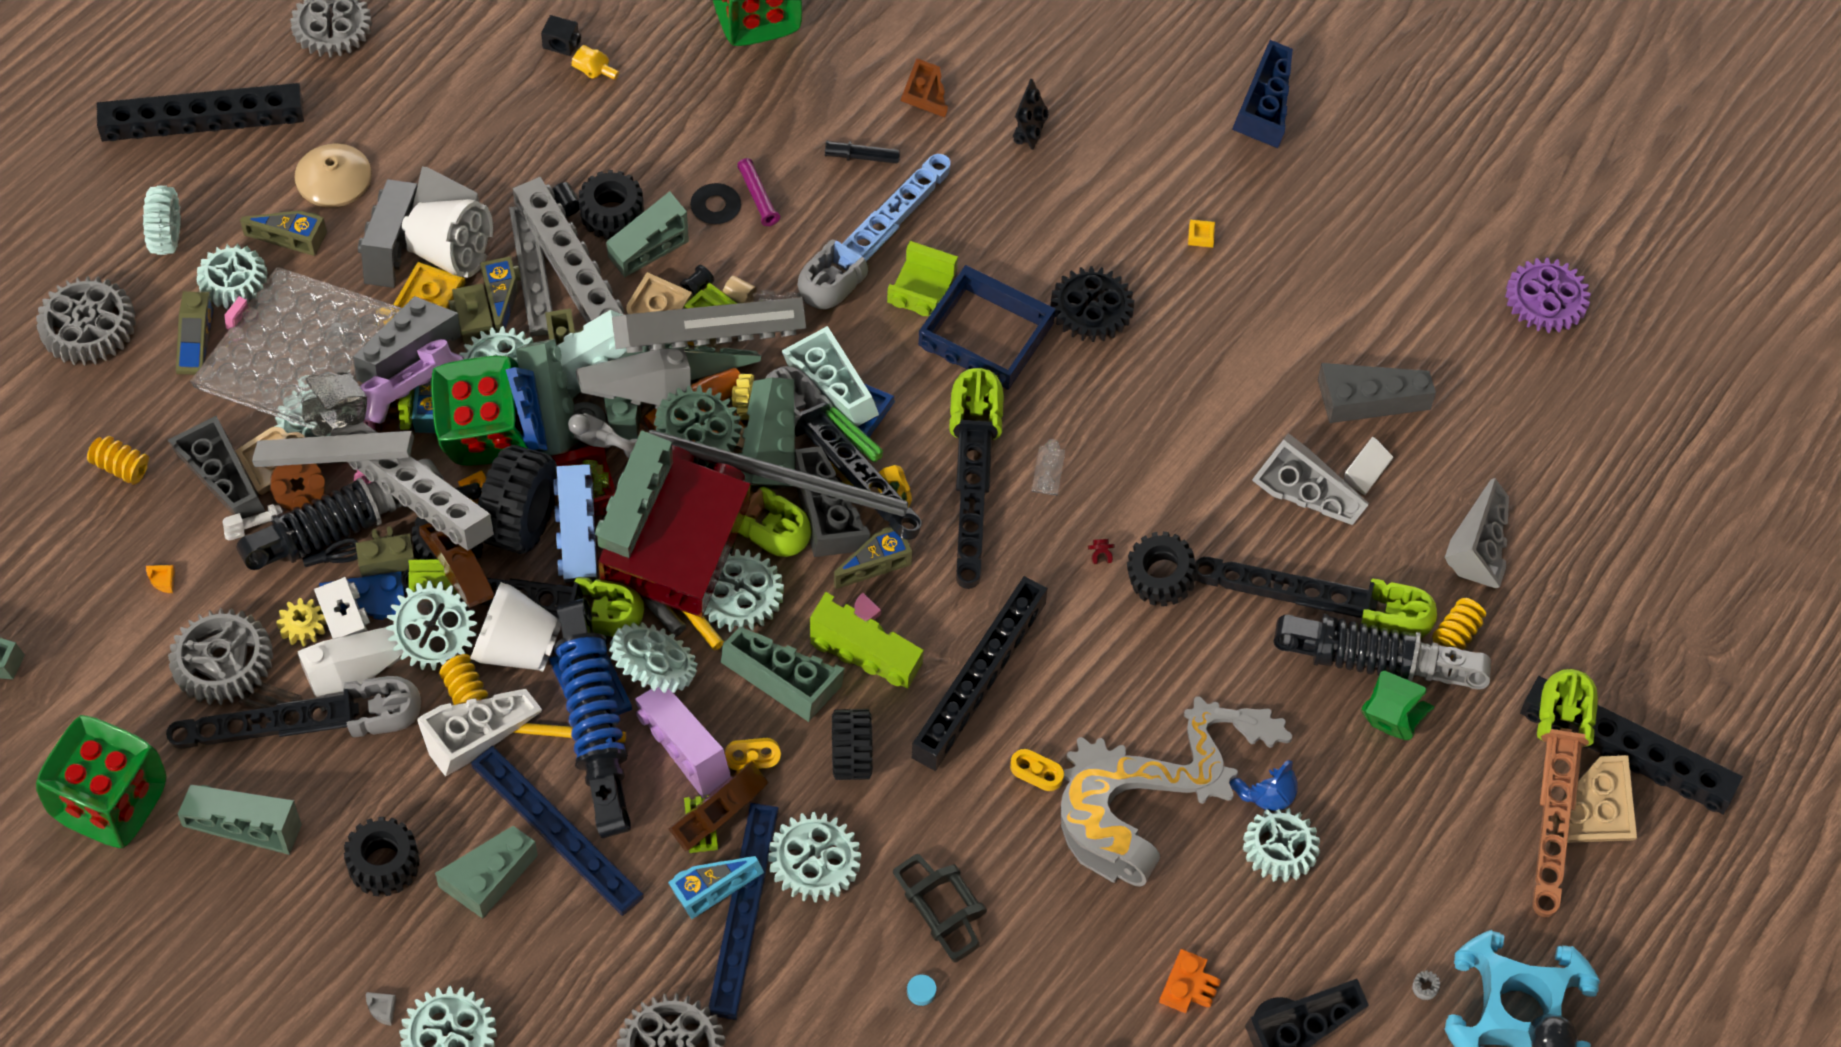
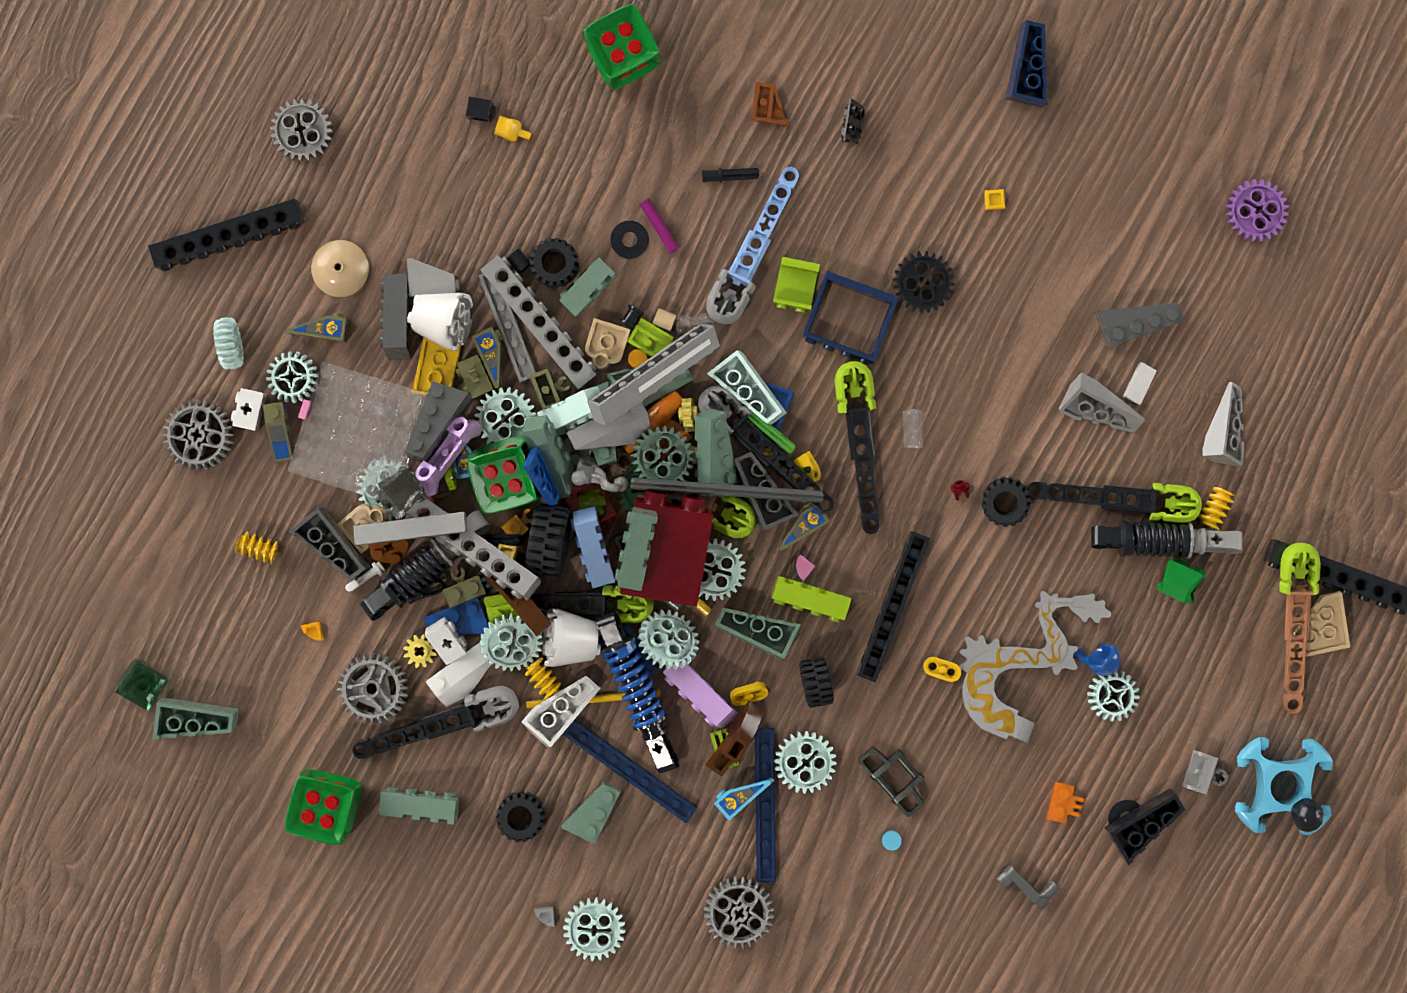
camera: 10 degrees left, 30 degrees up
none -> white brick [231,388,267,431]
none -> light grey hinge [1182,750,1218,795]

